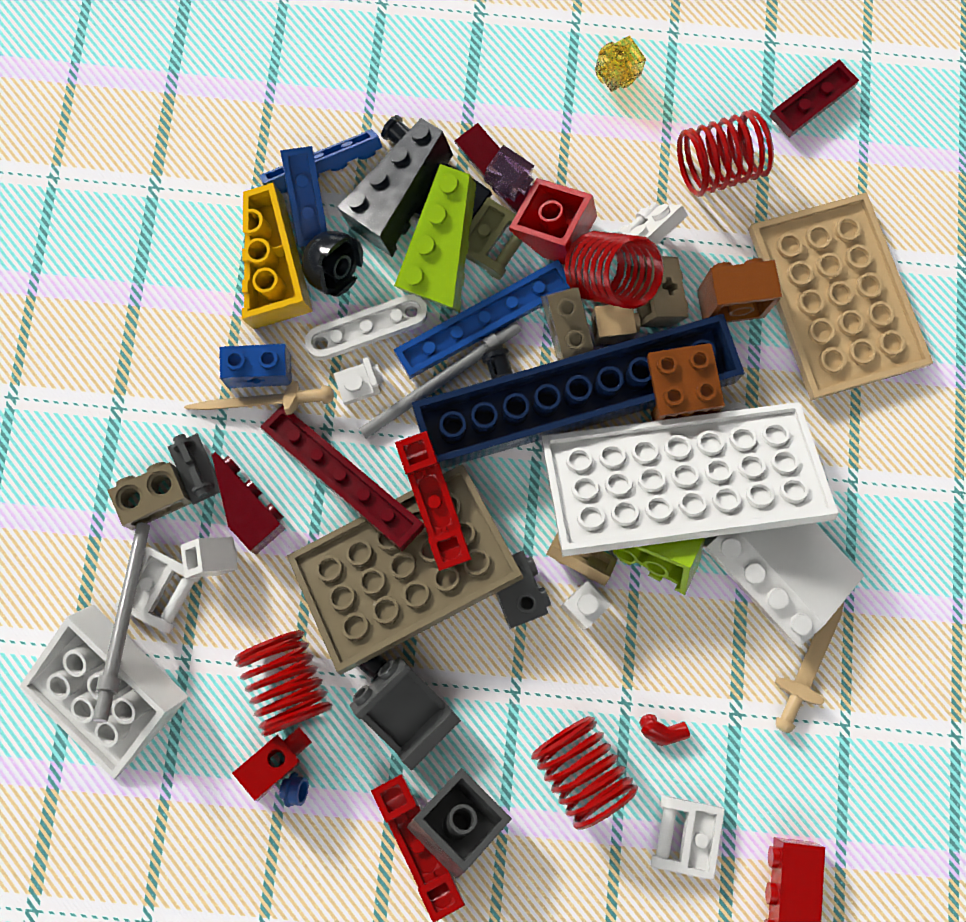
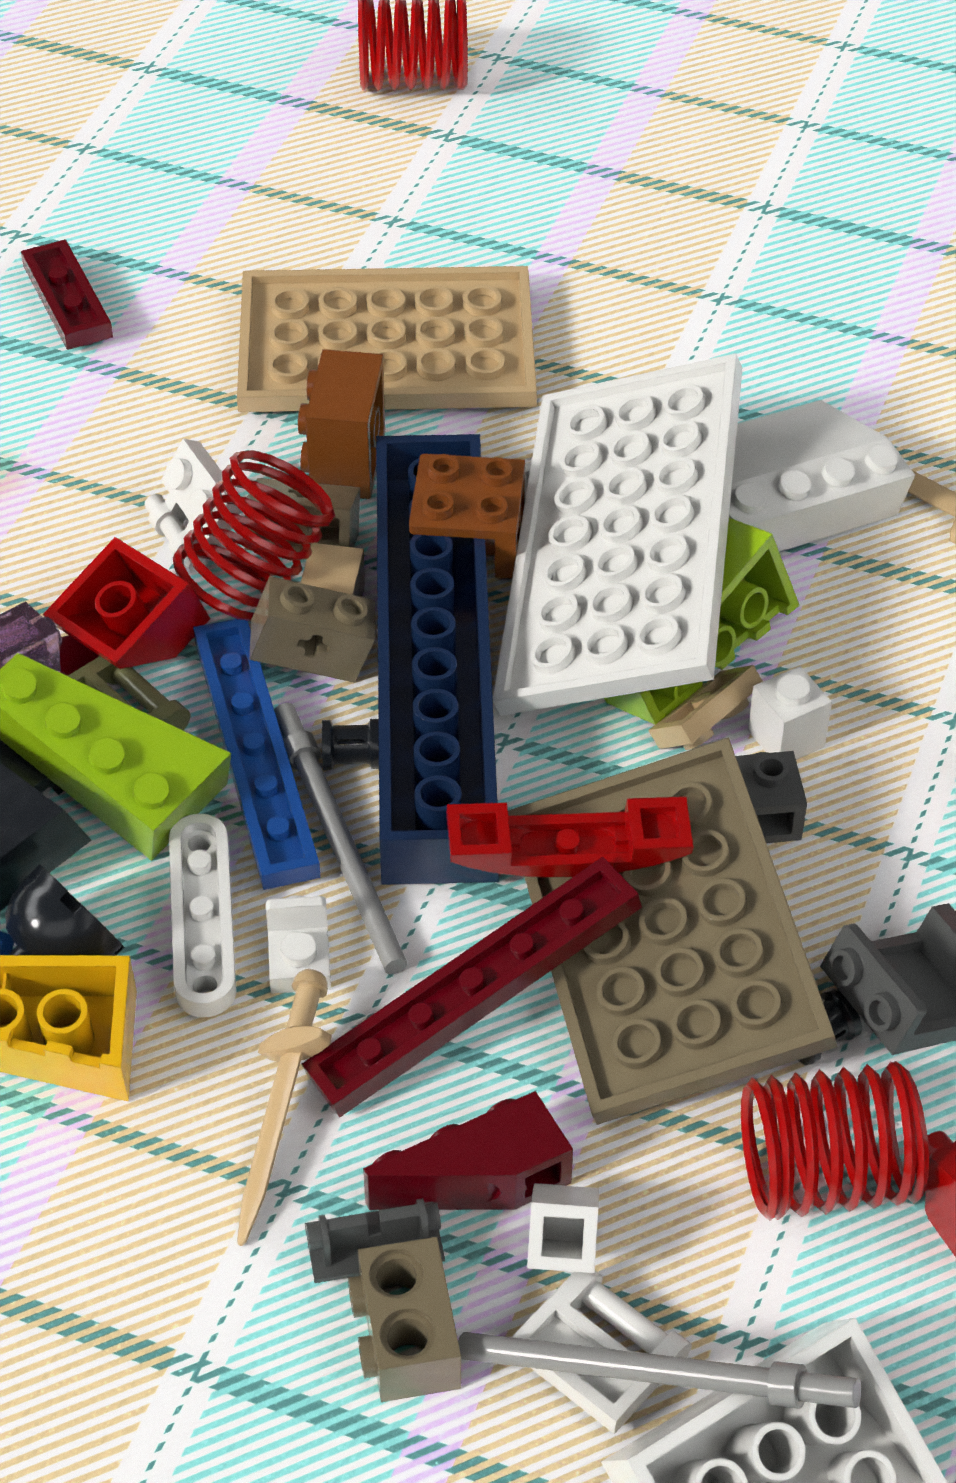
camera: 70 degrees left, 30 degrees down
blue brick [219,344,292,388] -> none
red piece [677,109,774,197] -> none

